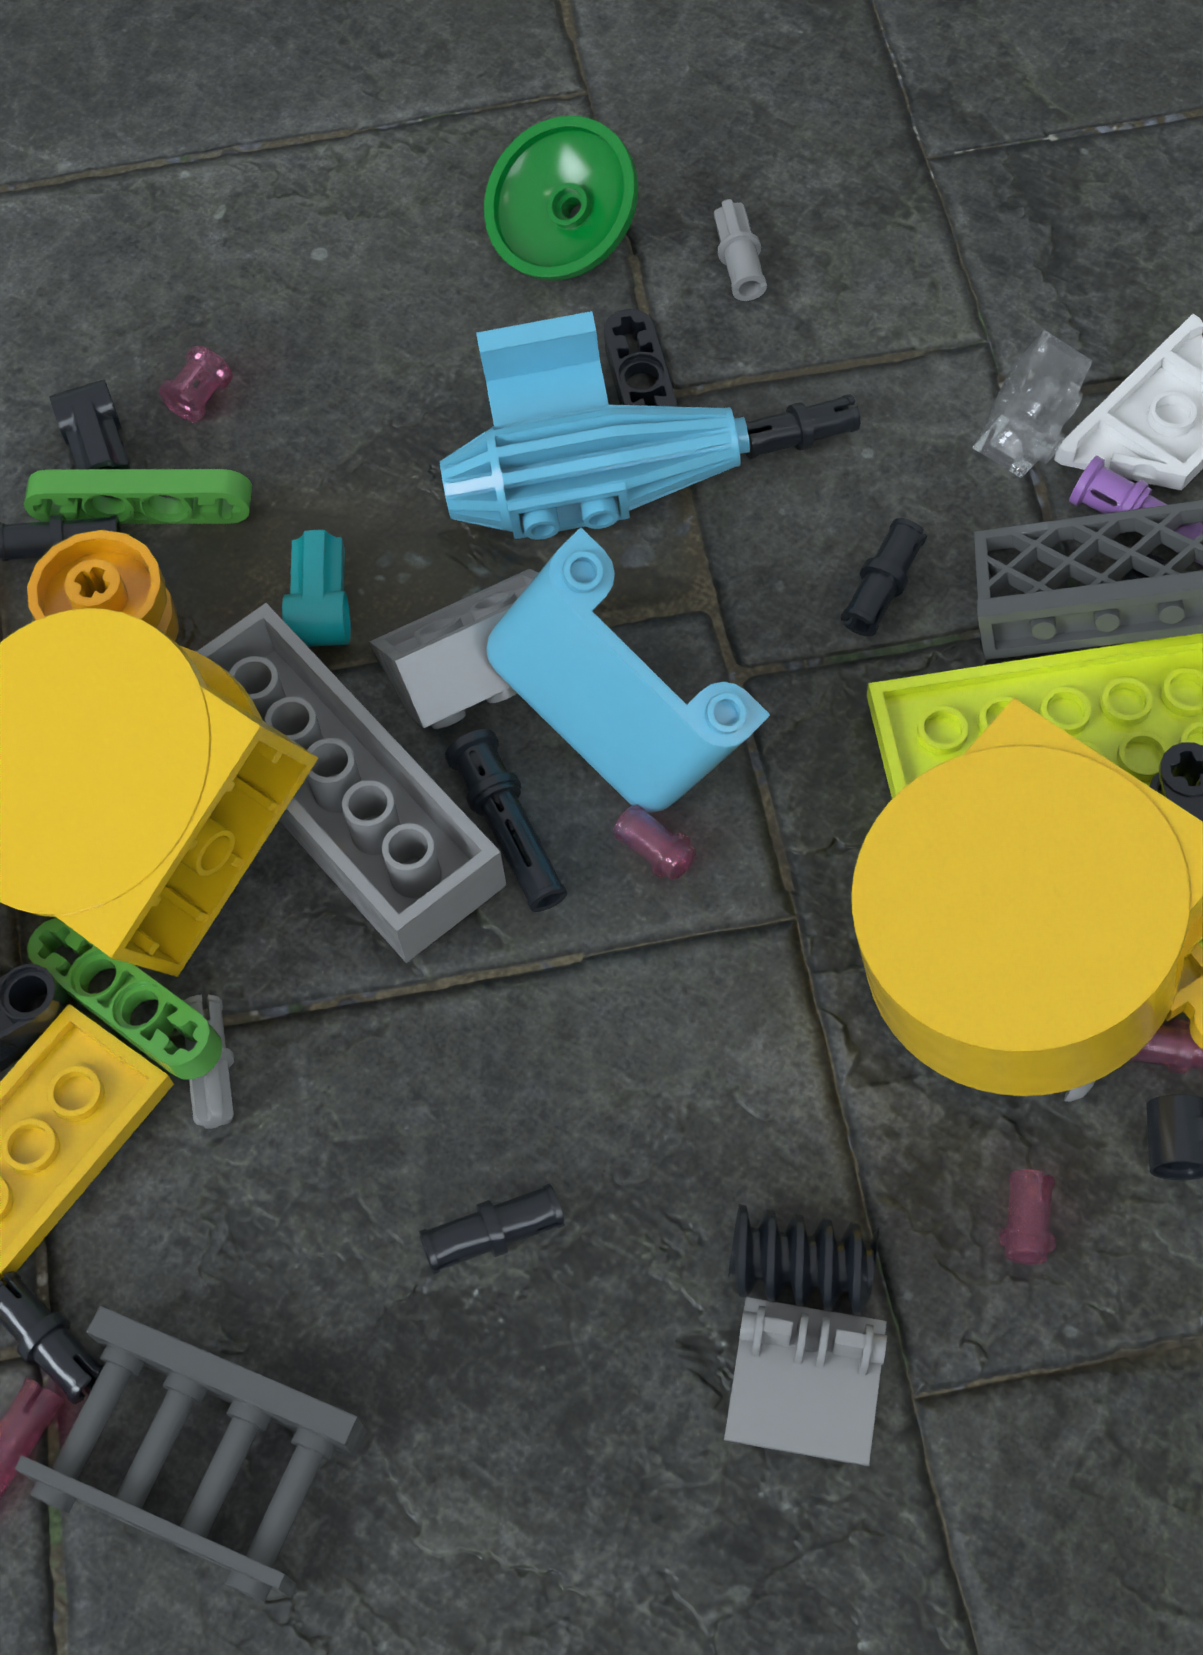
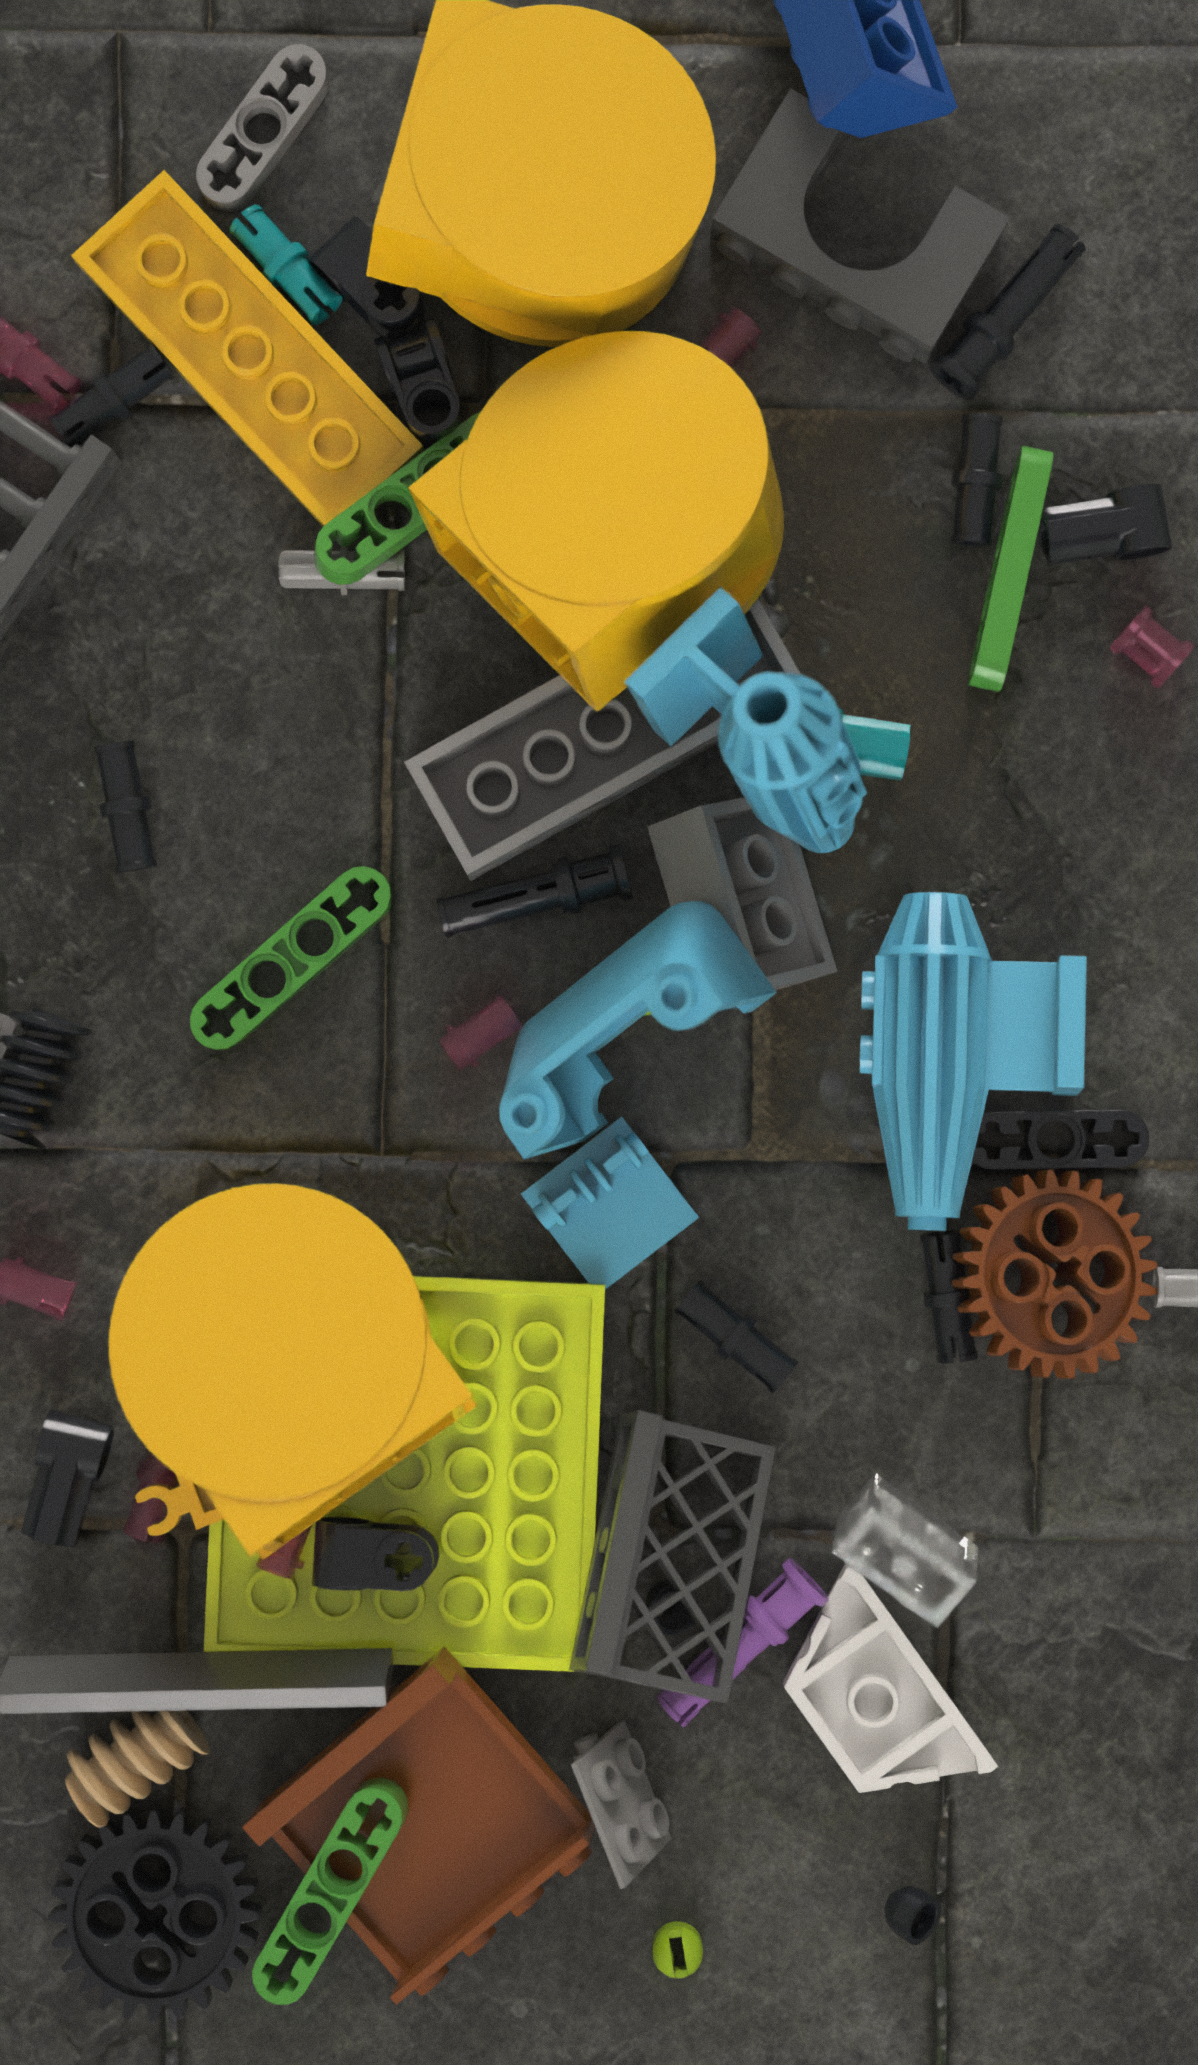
camera: 95 degrees right, 25 degrees up
light orange wheel [27,530,179,641] -> none
none -> bright green beam [190,866,393,1051]
none -> medium azure hinge [521,1117,699,1290]
none -> medium azure piece [625,587,867,853]
none -> dark orange gear [952,1169,1157,1379]

